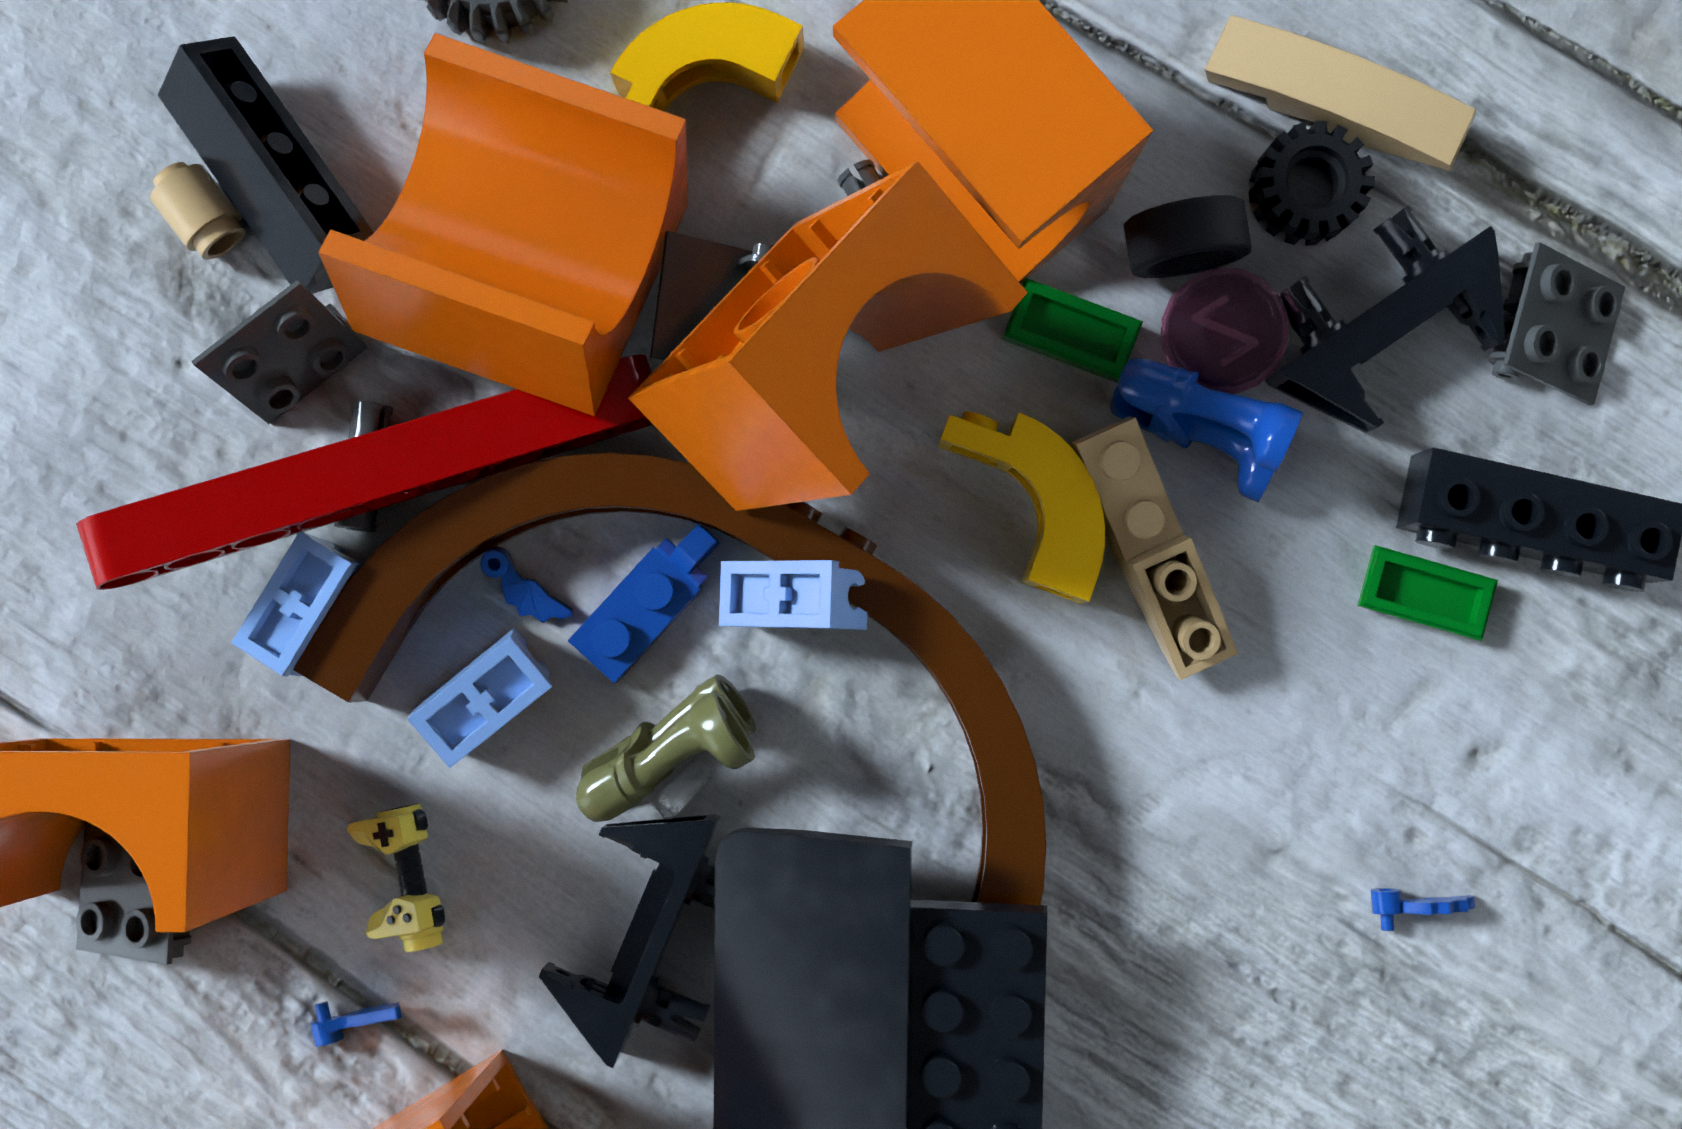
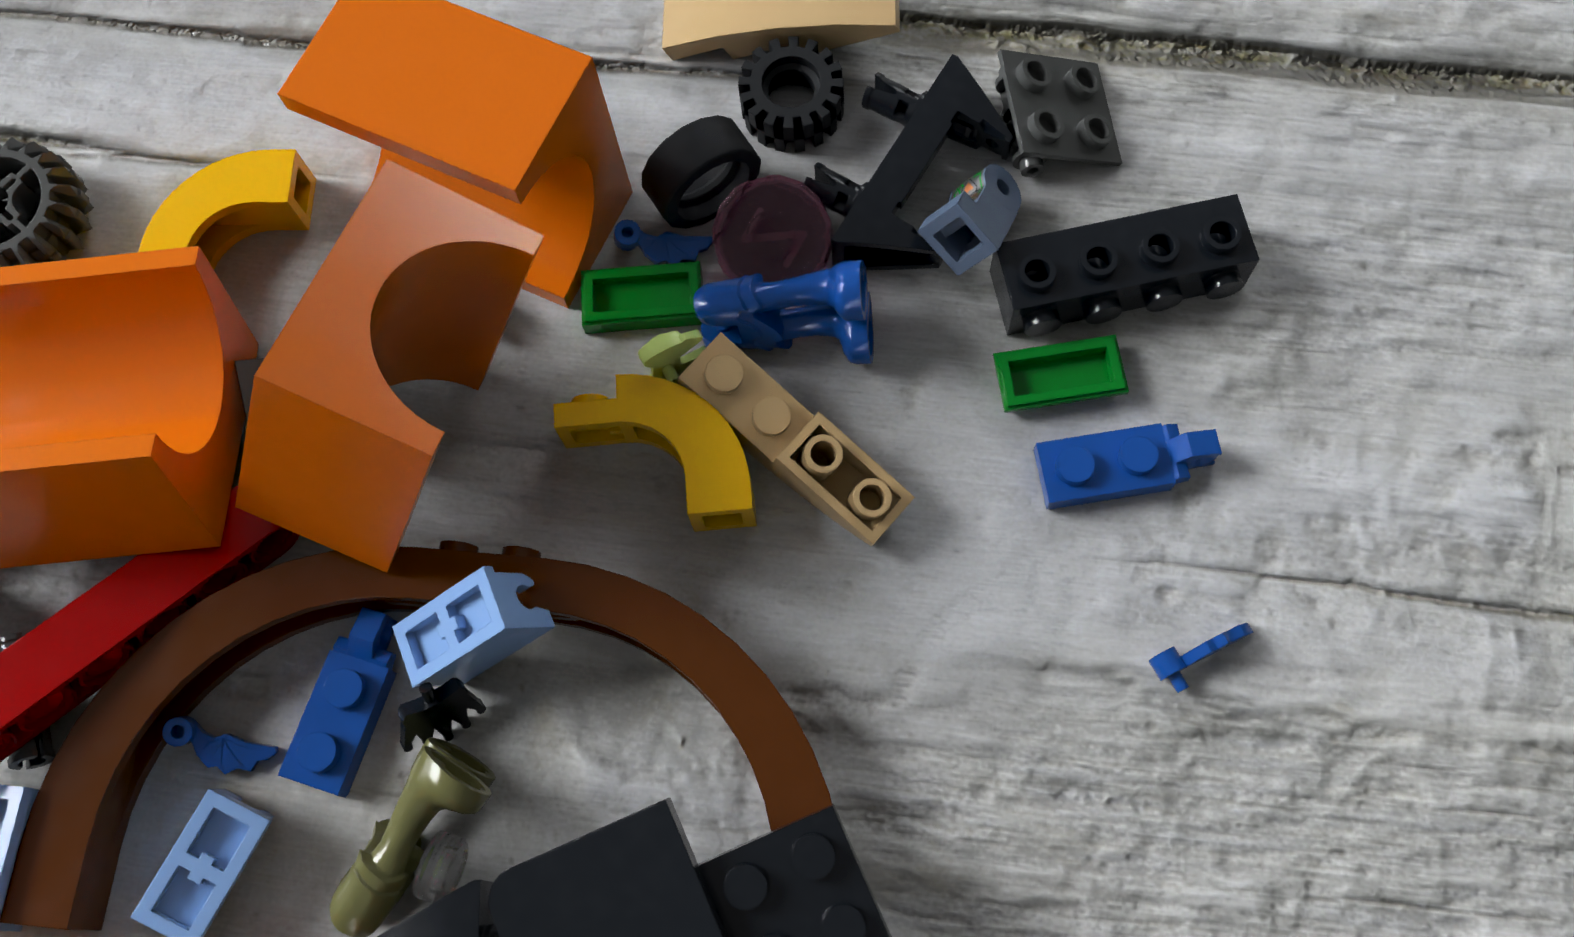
camera: 20 degrees left, 15 degrees down
none -> black piece [398,678,486,752]
none -> blue piece [613,219,713,265]
none -> yellowish green piece [638,329,706,383]
none -> sand blue leg [918,164,1022,276]
none -> blue hinge [1033,423,1222,510]

